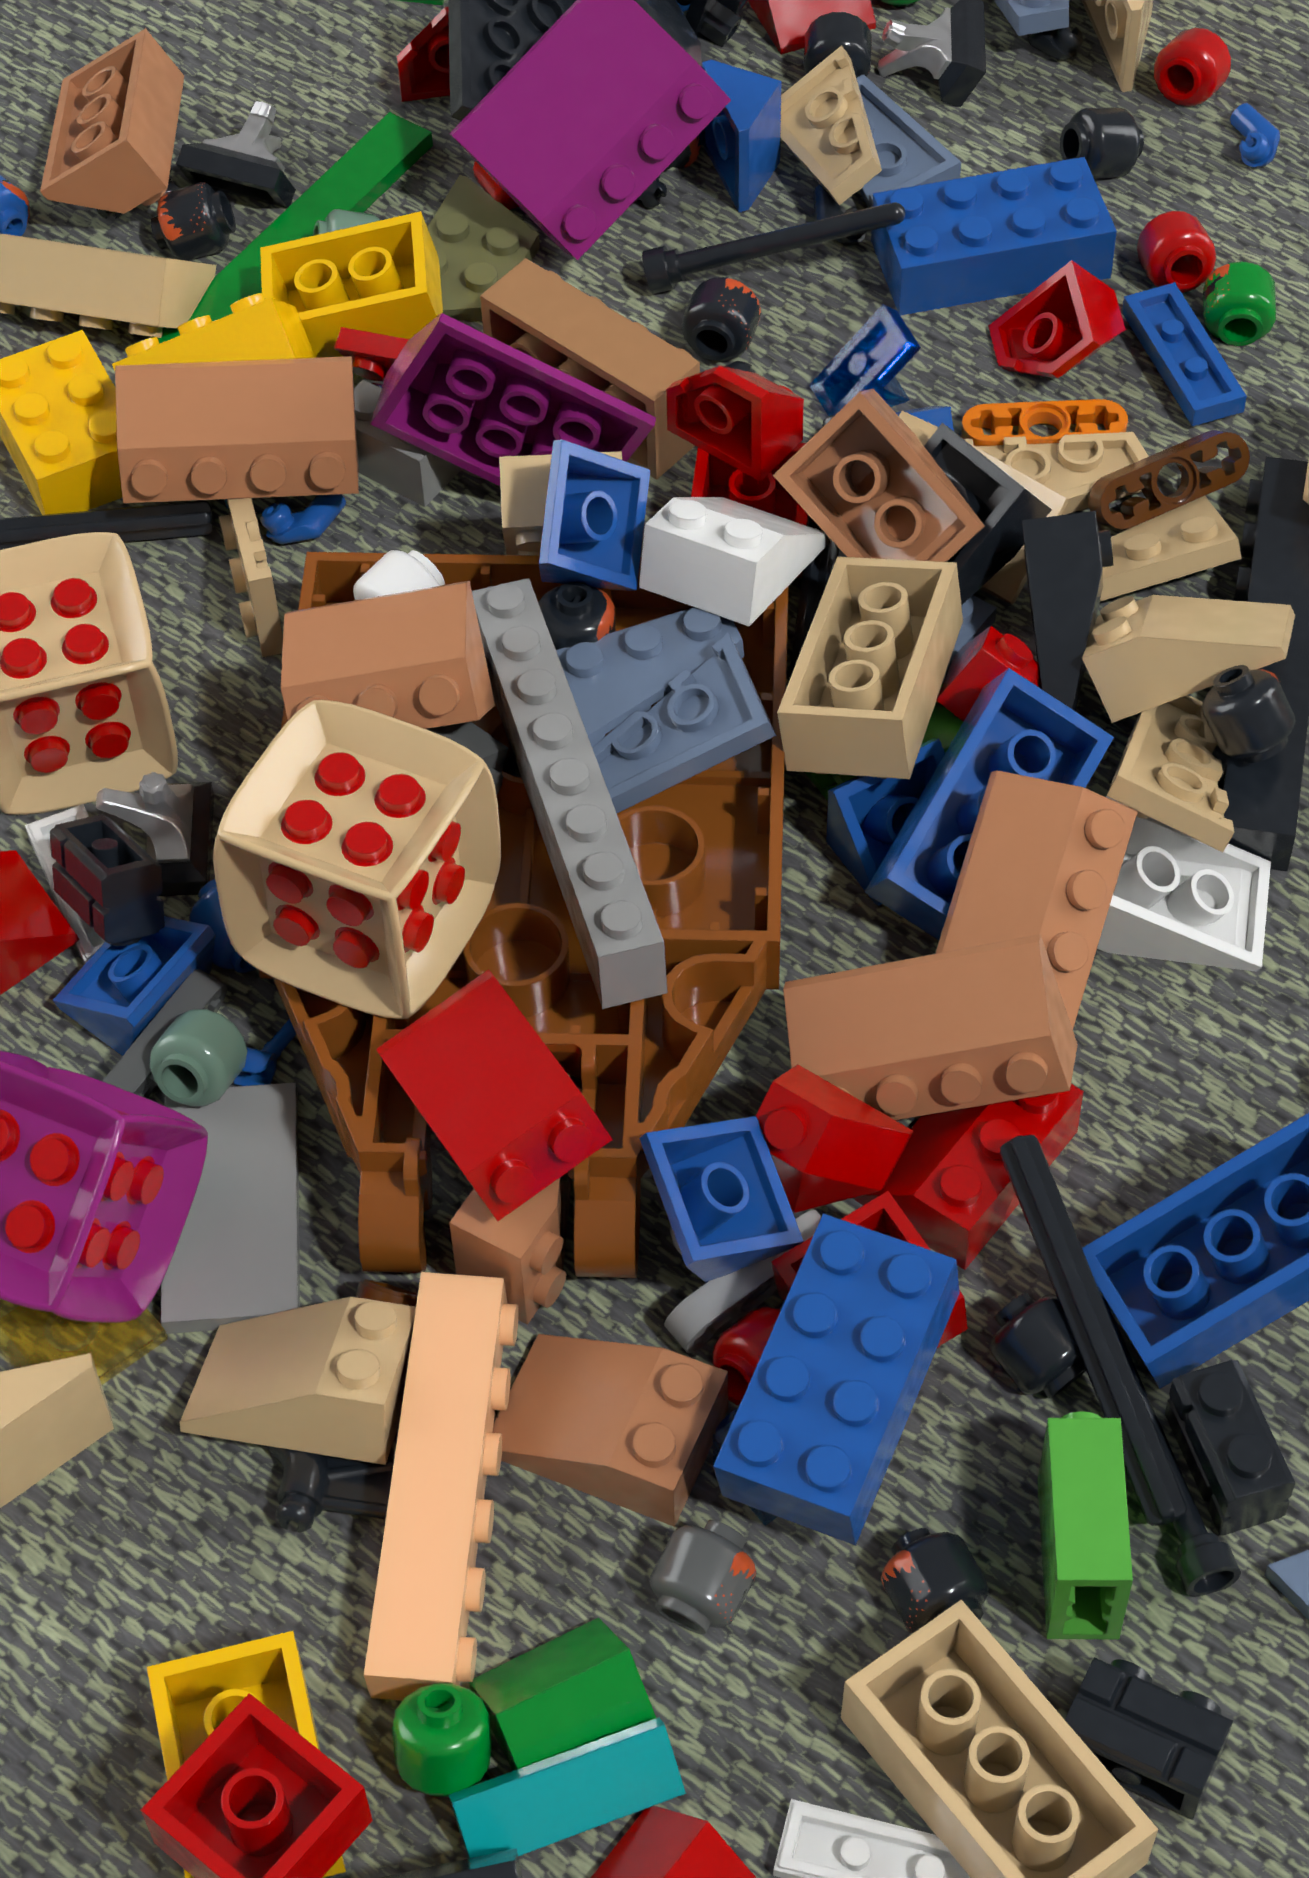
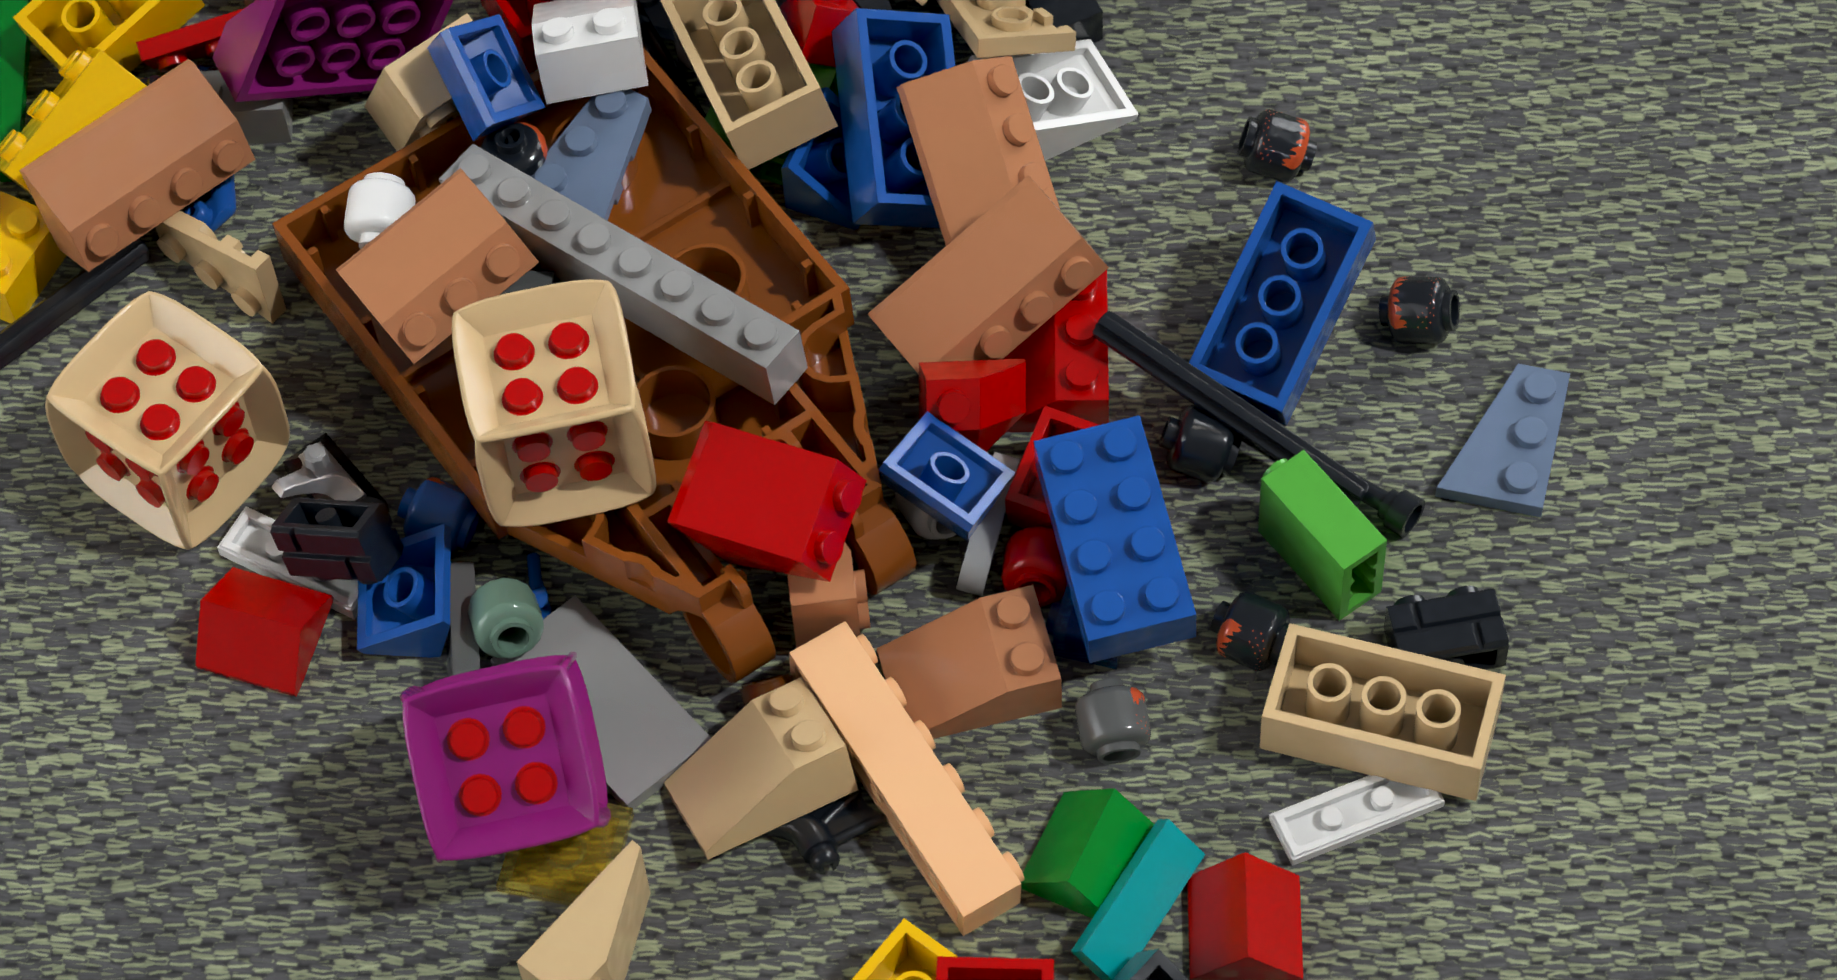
camera: 35 degrees left, 5 degrees up
green head [392,1683,491,1797] -> none
sand blue wing [592,632,776,813] -> none
black brick [1165,1360,1295,1536] -> none

